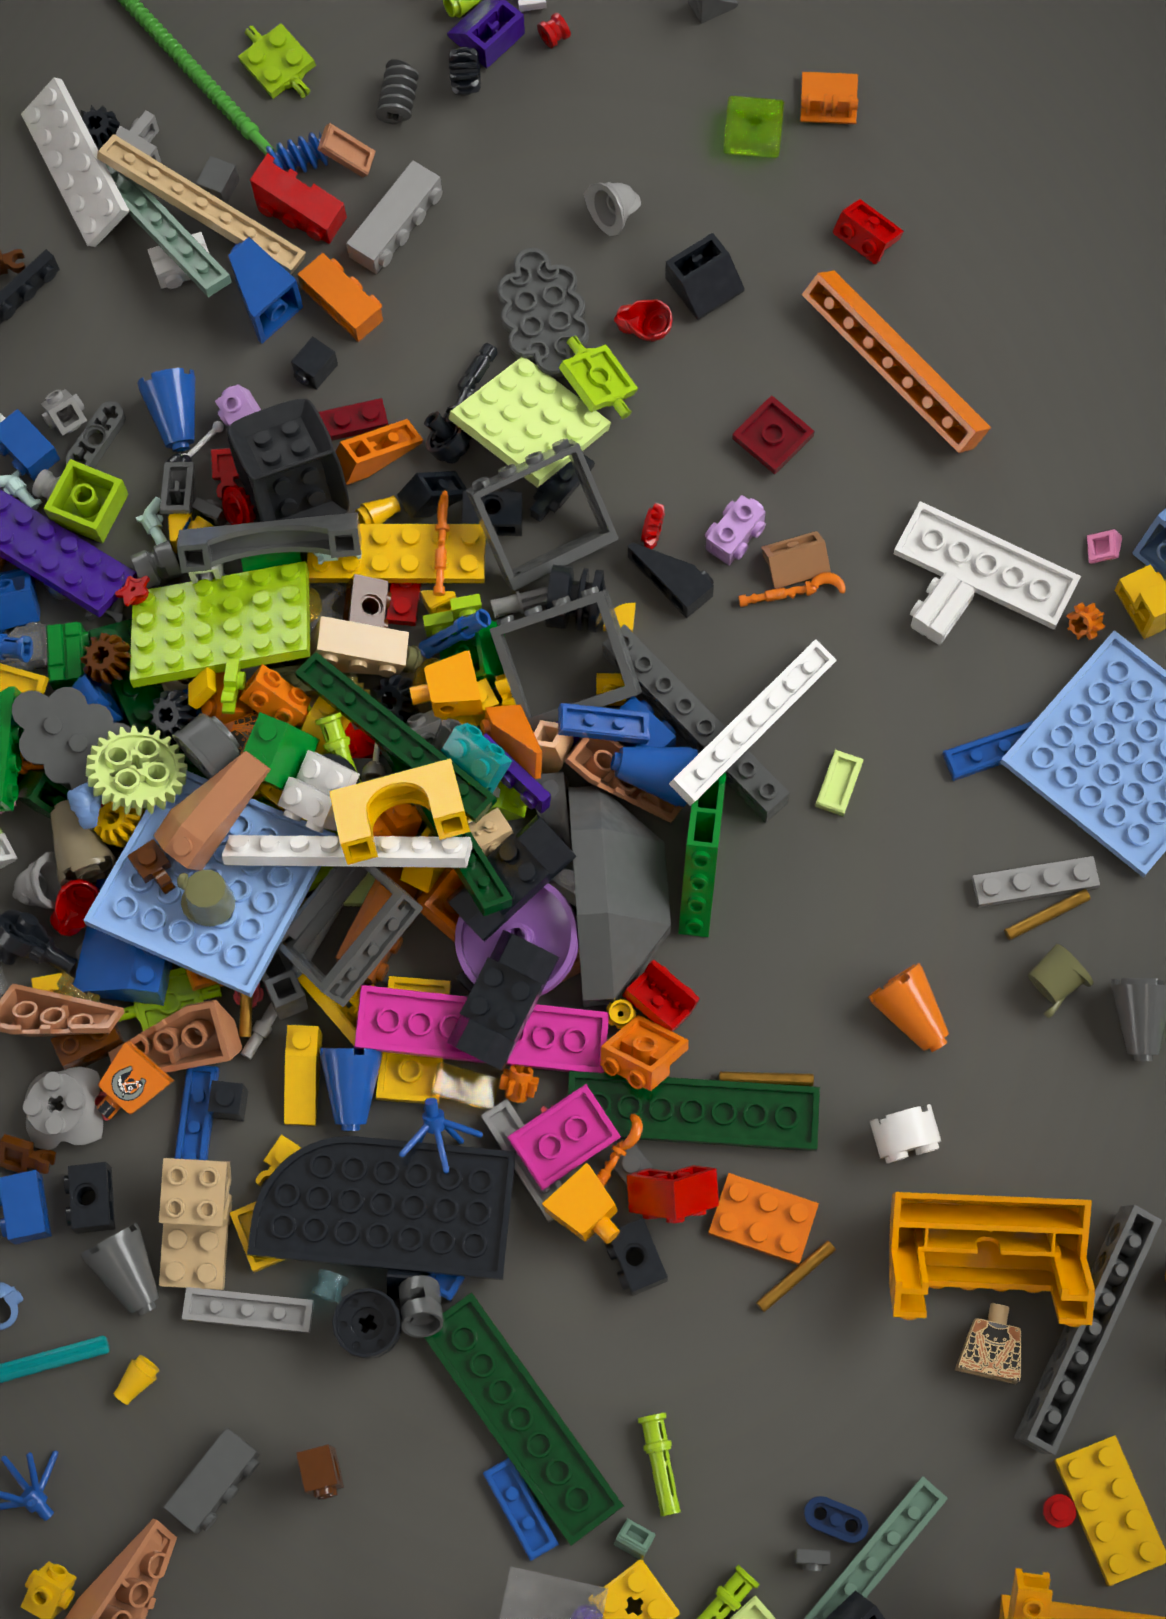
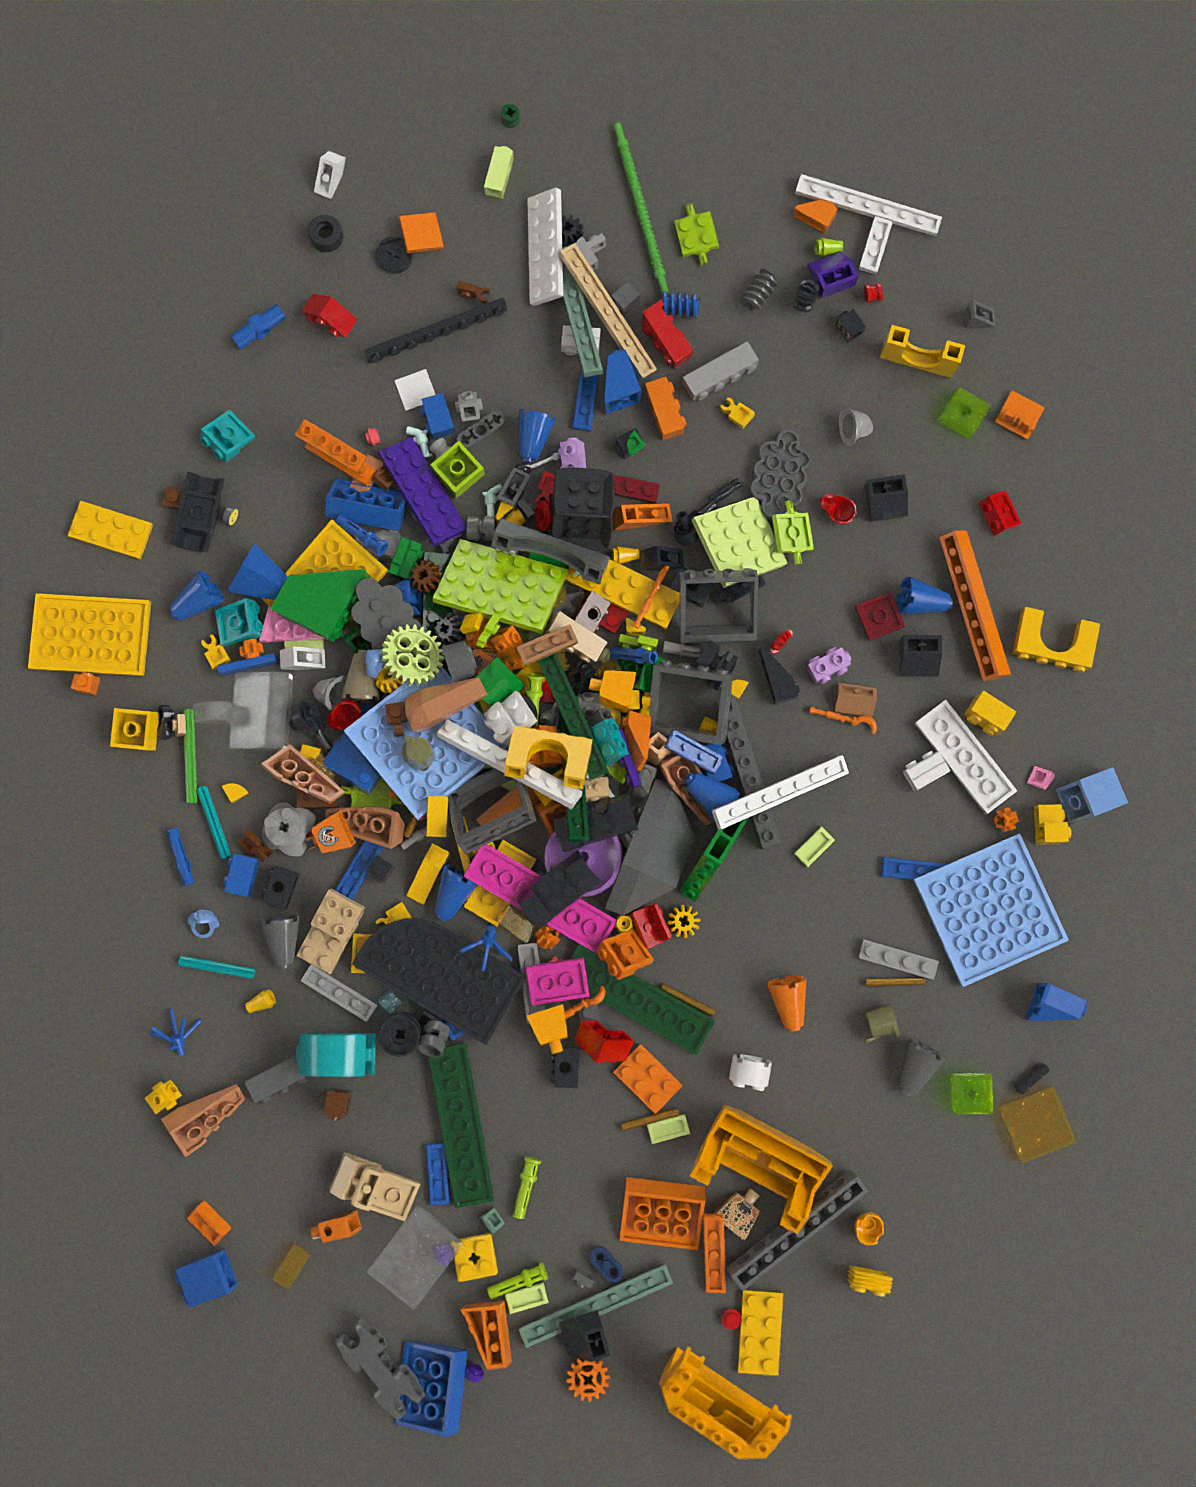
camera: 20 degrees right, 10 degrees up
red plate [115,576,150,607] -> none
nougat tile [317,123,376,178] -> none
none -> teal animal [296,1033,376,1077]
none -> tan piece [329,1152,420,1221]
none -> yellow slope [426,796,448,837]
none -> medium nougat plate [517,624,578,666]
none -> blue tile [573,374,599,432]
none -> orange slope [619,1177,705,1250]
none -> green tile [627,430,646,457]
none -> yellowish green tile [647,1114,690,1144]
none -> yellow gear [667,905,701,938]
none -> orange tile [703,1213,726,1294]
none -> yellow plate [720,398,755,429]
none -> black brick [836,309,866,343]
none -> yellow arch [880,325,965,378]
none -> blue cone [897,576,952,615]
none -> black slope [900,635,942,677]
none -> yellow brick [963,691,1016,736]
none -> yellow arch [1012,607,1100,672]

